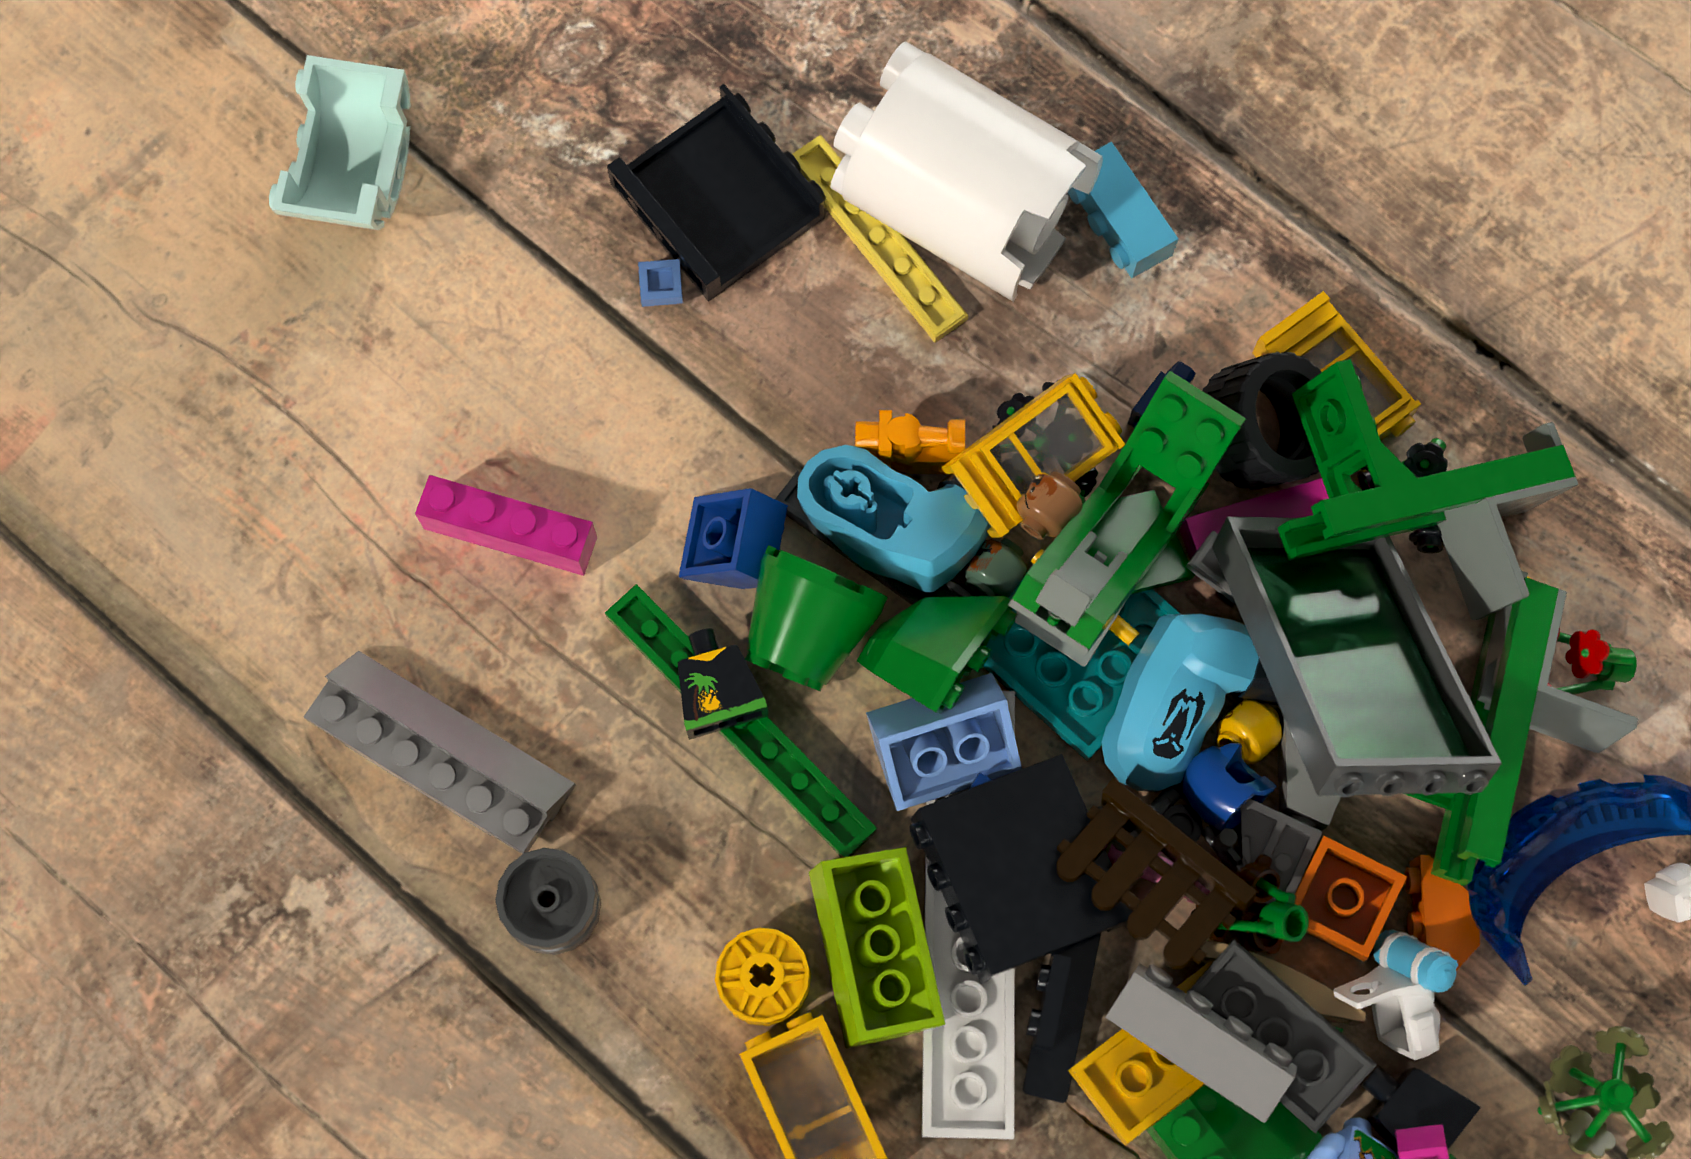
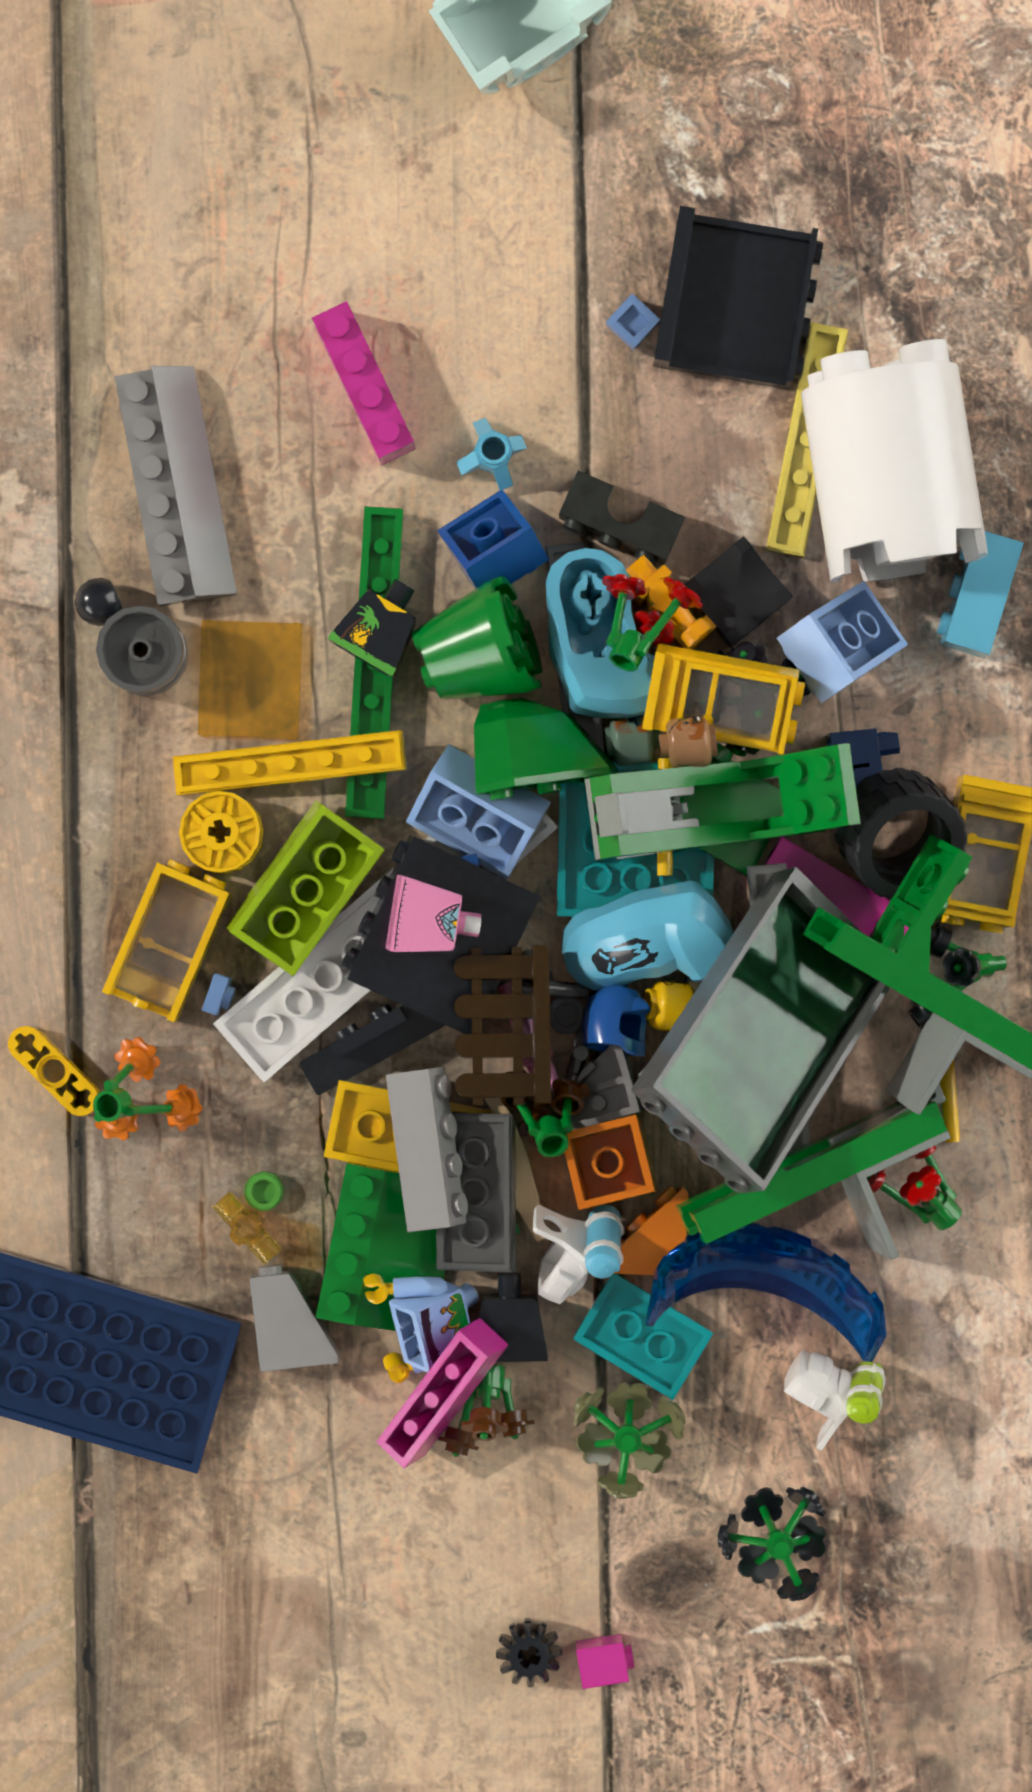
camera: 50 degrees right, 15 degrees up
none -> black piece [75,577,123,626]
none -> yellow tile [172,730,407,796]
none -> clear yellow piece [198,619,303,740]
none -> medium blue plate [202,973,236,1015]
none -> bright pink torso [386,874,481,952]
none -> medium azure rock [456,417,527,491]
none -> pearl dark grey arch [559,470,685,567]
none -> teal plate [573,1274,714,1400]
none -> plant [602,574,703,672]
none -> black brick [684,536,793,648]
none -> light blue brick [776,581,908,704]

